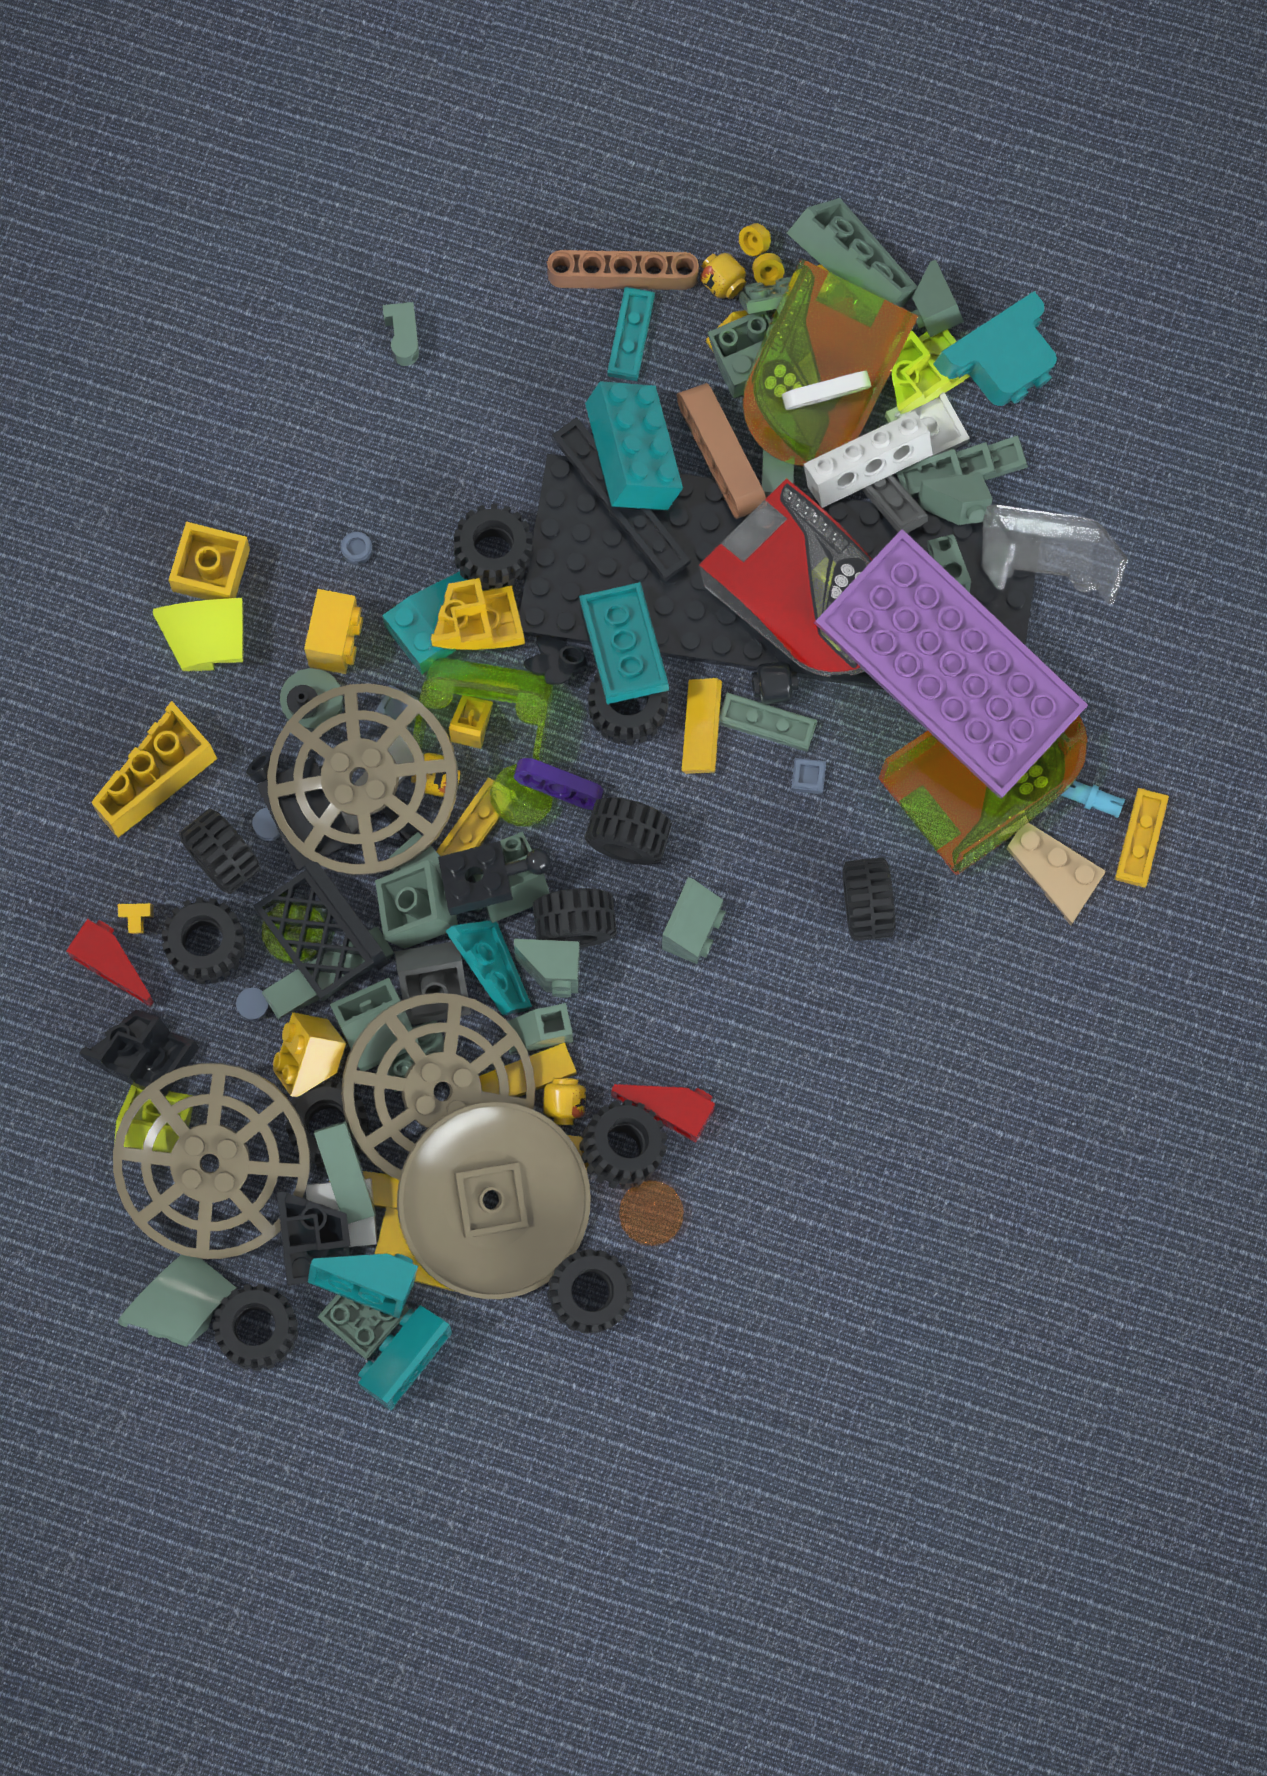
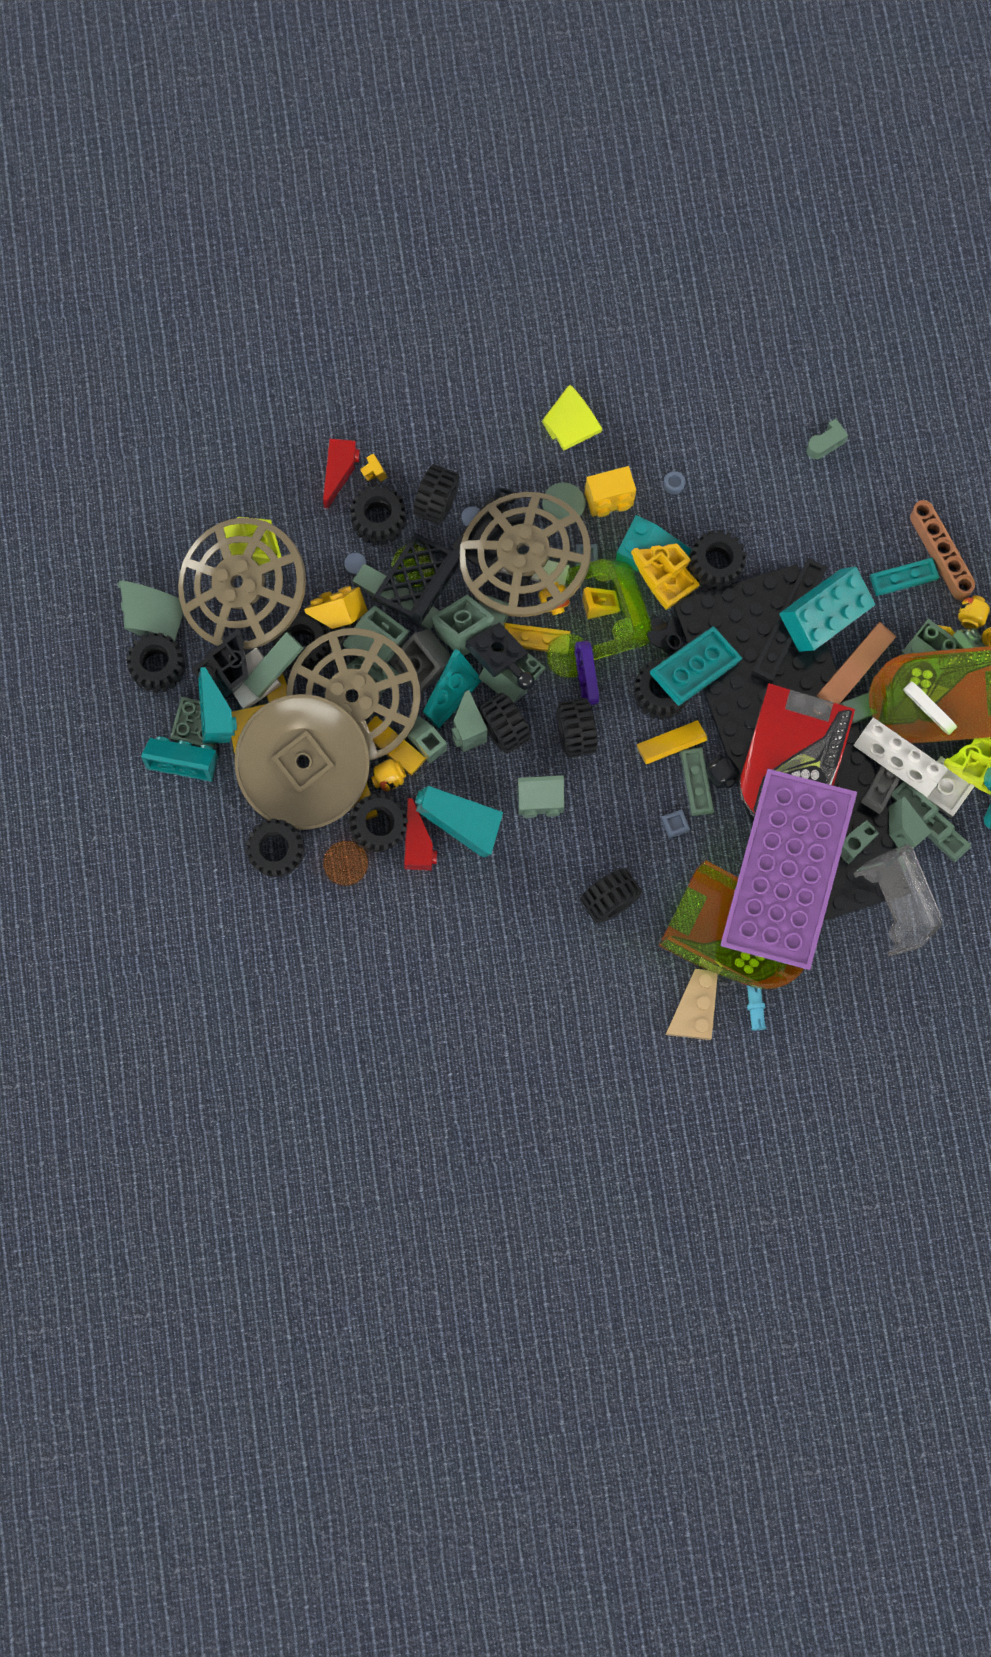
camera: 60 degrees right, 0 degrees up
black slope [79,1010,200,1097] -> none
yellow wedge [91,701,217,838] -> none
yellow brick [169,522,250,600] -> none
black tile [287,685,319,719] -> none
yellow tile [1114,788,1169,888] -> none
none -> teal slope [415,786,503,858]

